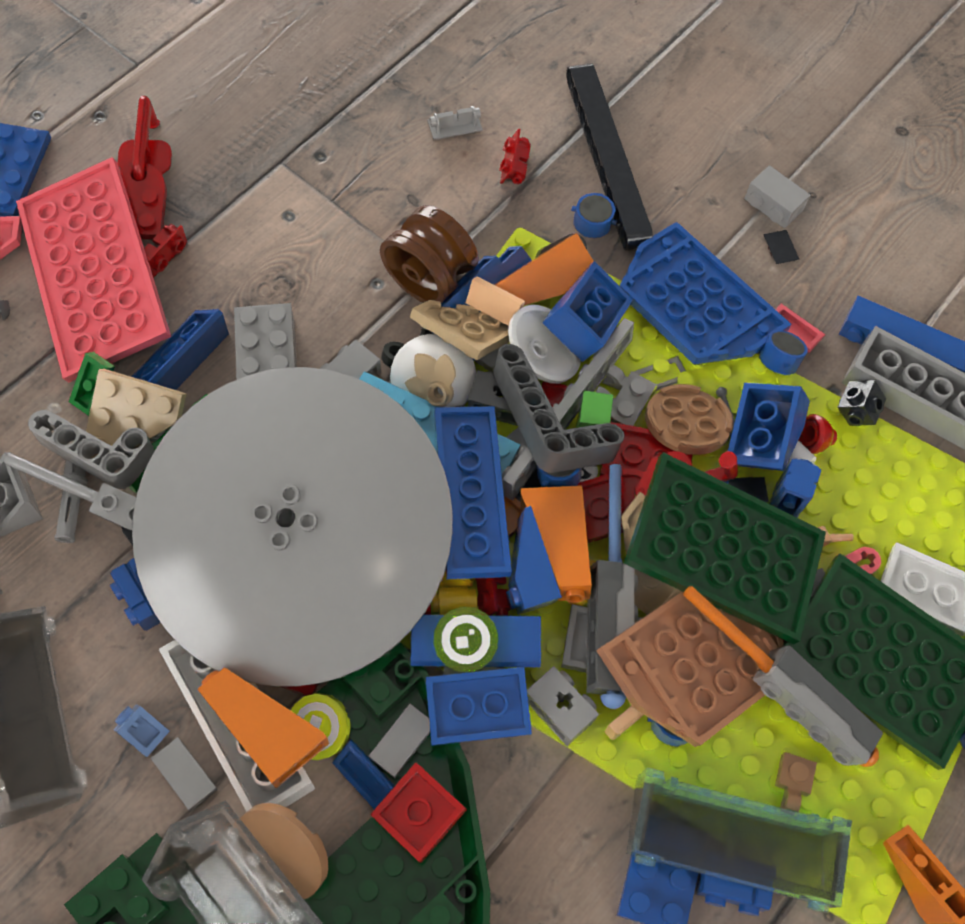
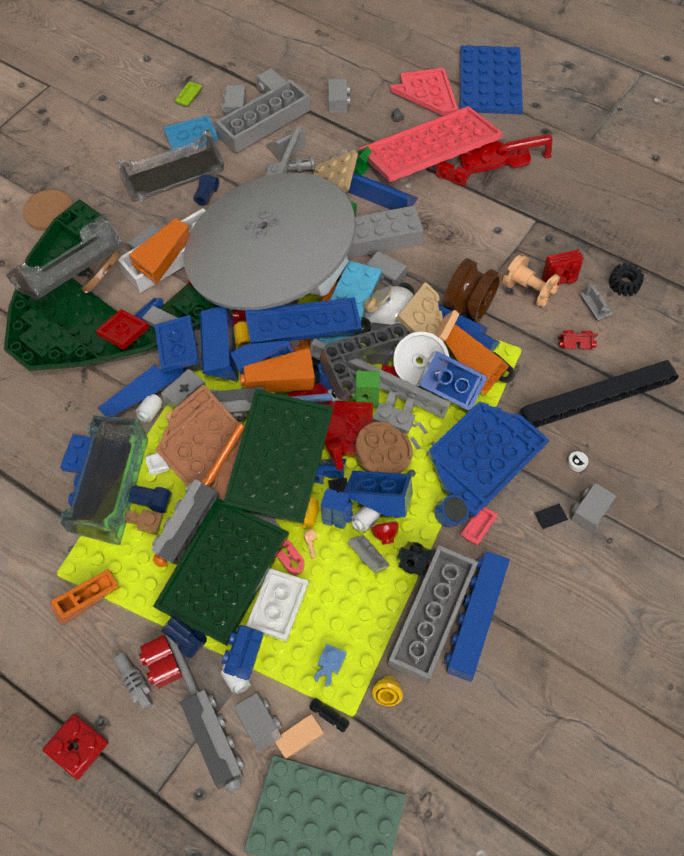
camera: 90 degrees right, 5 degrees down
light grey beam [28,410,155,489] -> none
medium blue bracket [114,704,170,757] -> none
neon yellow tile [291,693,351,760] -> none
clear neon green tile [433,607,498,673] -> none
piece [571,193,617,238] -> none
none -> blue wedge [98,364,186,418]
none -> dark blue piece [128,485,172,513]
none -> white brick [136,394,163,422]
none -> white tile [145,453,170,476]
none -> dark blue piece [193,174,219,206]
none -> light grey plate [348,535,389,573]
none -> light nougat piece [502,254,560,308]
none -> red brick [541,249,584,286]
none -> white tile [567,451,588,472]
none -> black tyre [609,263,644,297]

